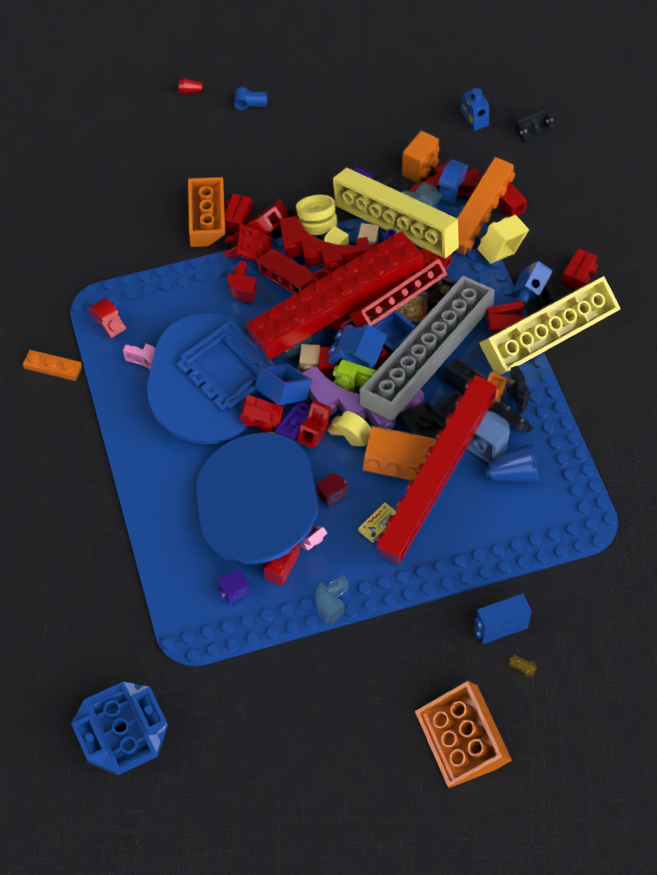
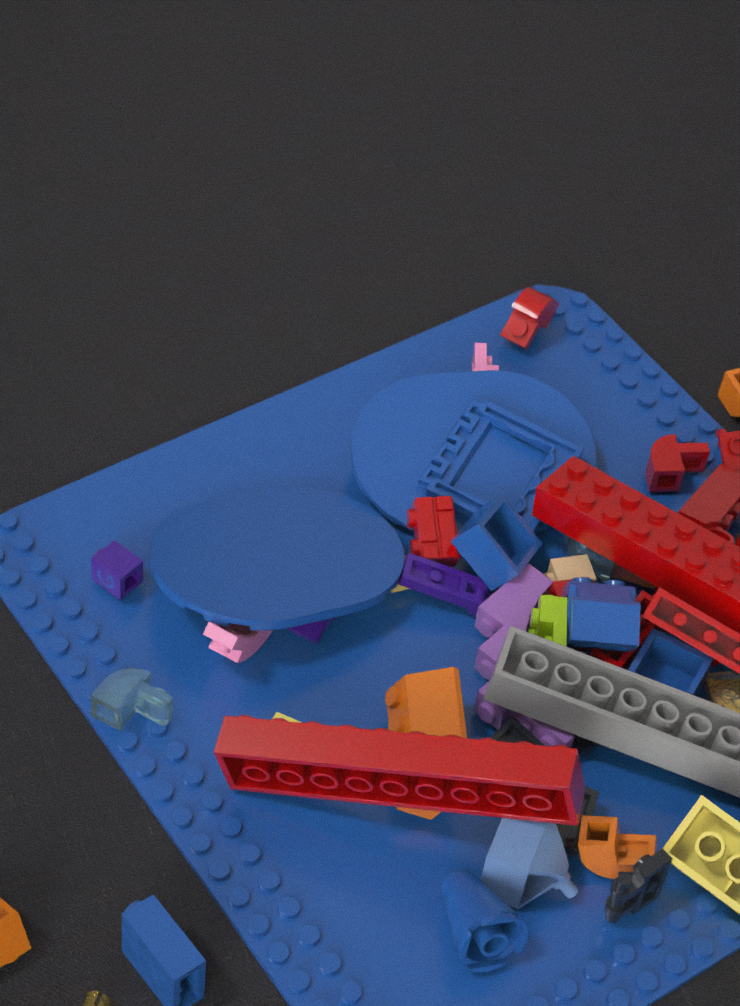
camera: 65 degrees right, 10 degrees down
orange plate [23,350,82,381] -> none
red brick [264,543,300,586] -> none
red brick [297,401,332,449] -> none
dark red brick [316,472,348,507] -> none
light yellow brick [327,411,371,447] -> none
black hinge [442,357,487,395] -> none
black plate [491,401,534,433] -> none

